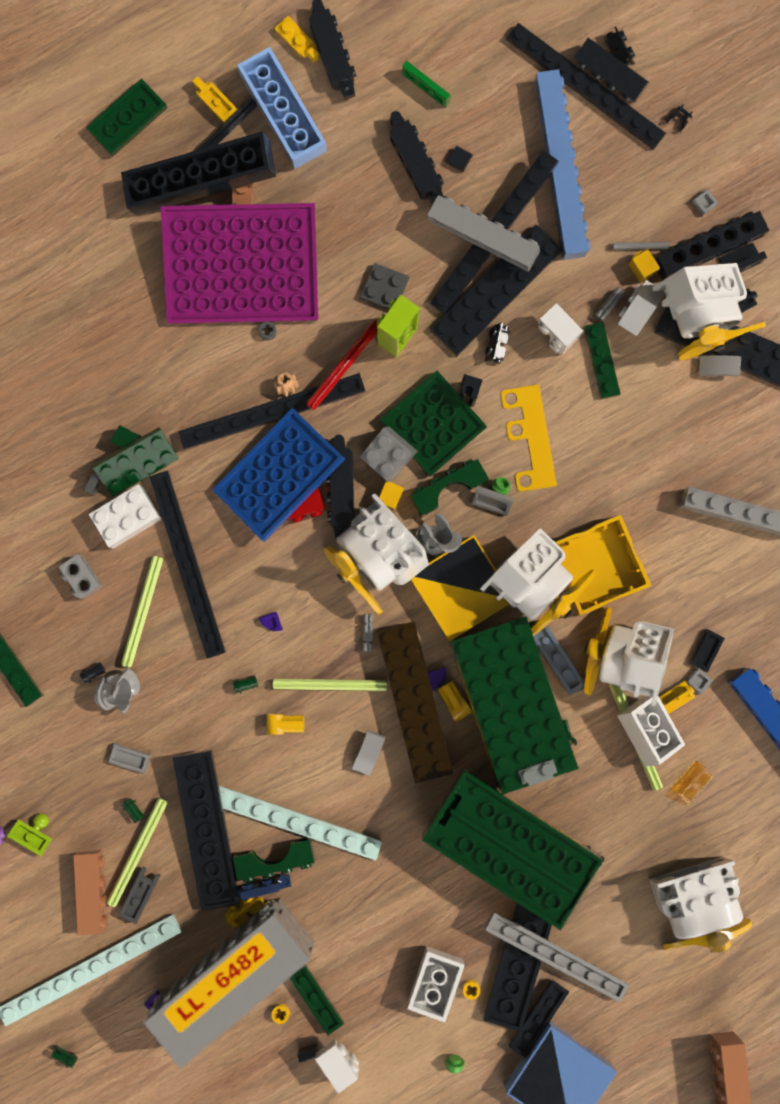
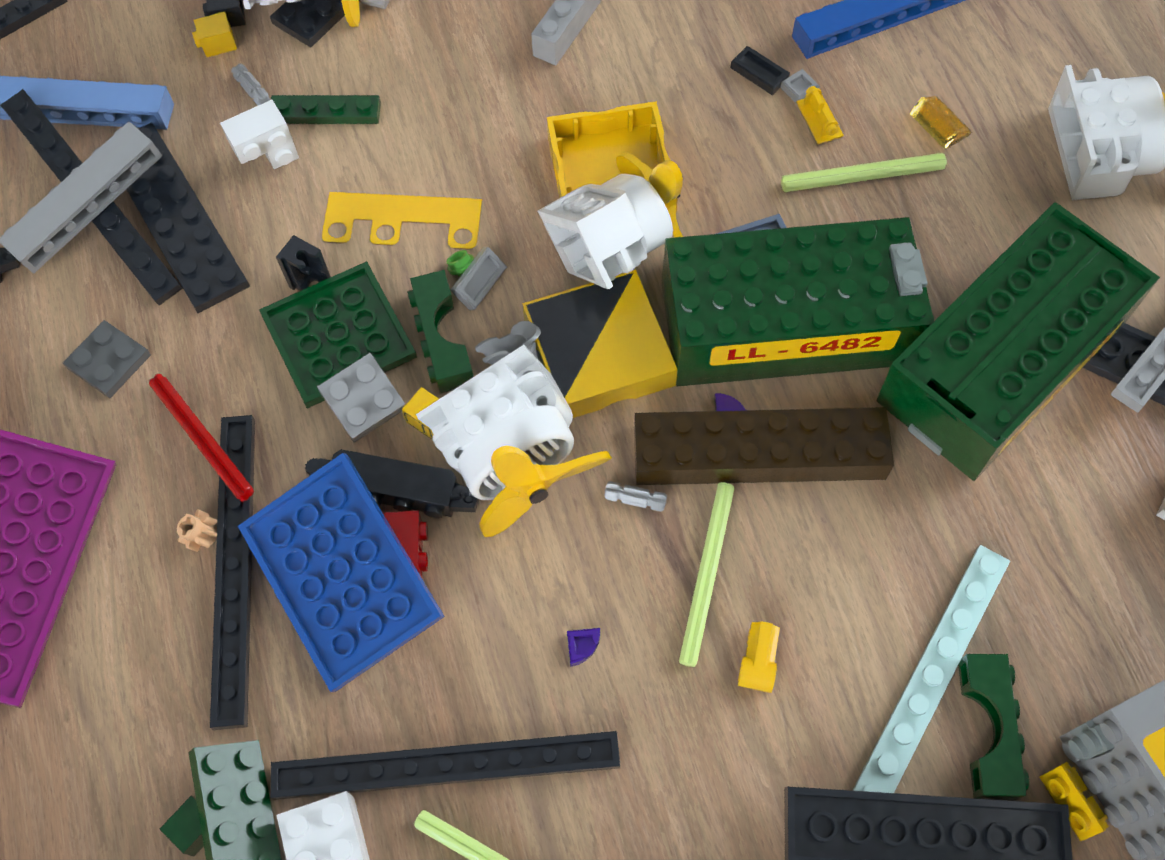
camera: 70 degrees left, 20 degrees down
dark green pin [233,675,258,694] -> none
dark blue hinge [235,874,291,900] -> none
dark grey bush [259,321,277,340] -> none
light grey slope [352,730,385,776] -> none
lime brick [377,295,420,358] -> none
yellow piece [438,681,472,722] -> none
black hinge [485,323,510,364] -> none
white brick [584,607,674,706] -> none
light grey bar [612,242,670,250] -> none
white brick [617,696,685,767] -> none
white brick [618,280,665,336] -> none

